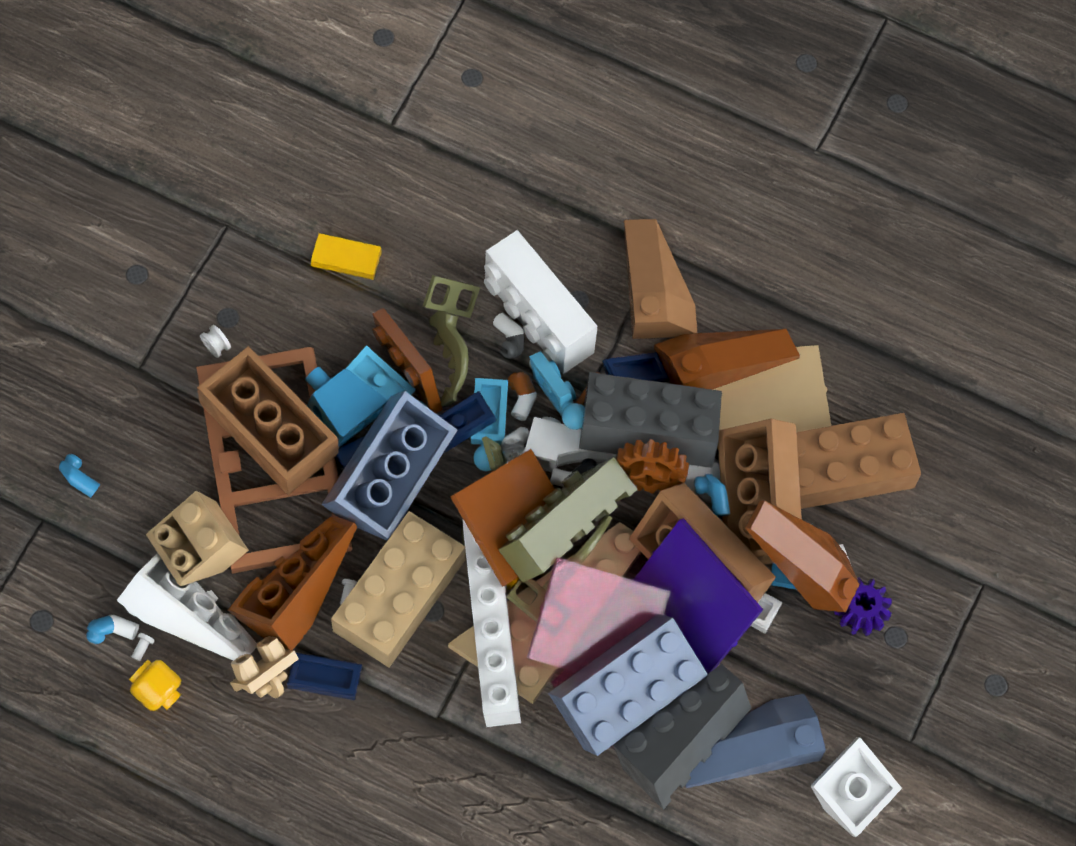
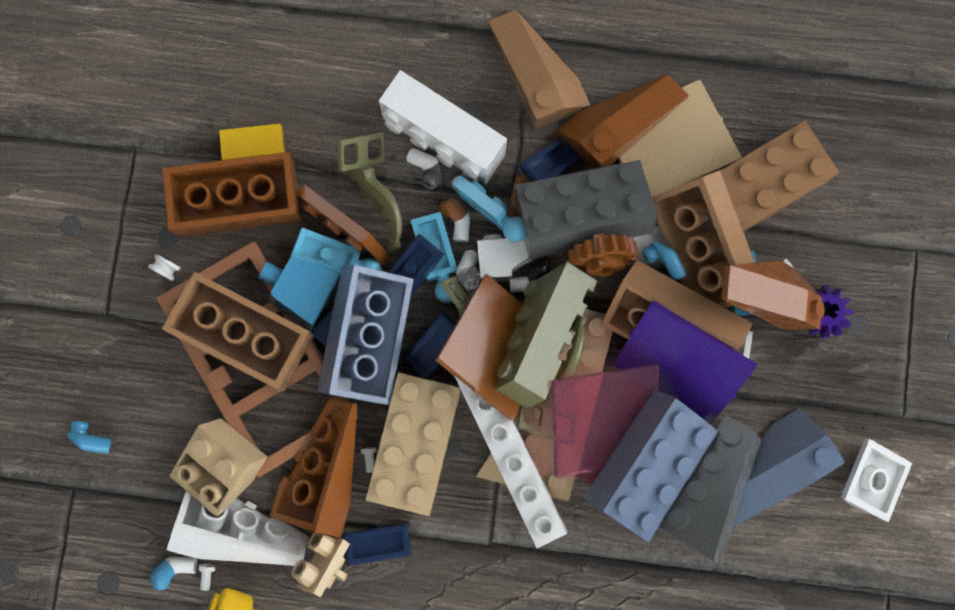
camera: 15 degrees left, 15 degrees up
none -> dark orange brick [162,152,302,237]
none -> dark blue tile [403,312,456,379]

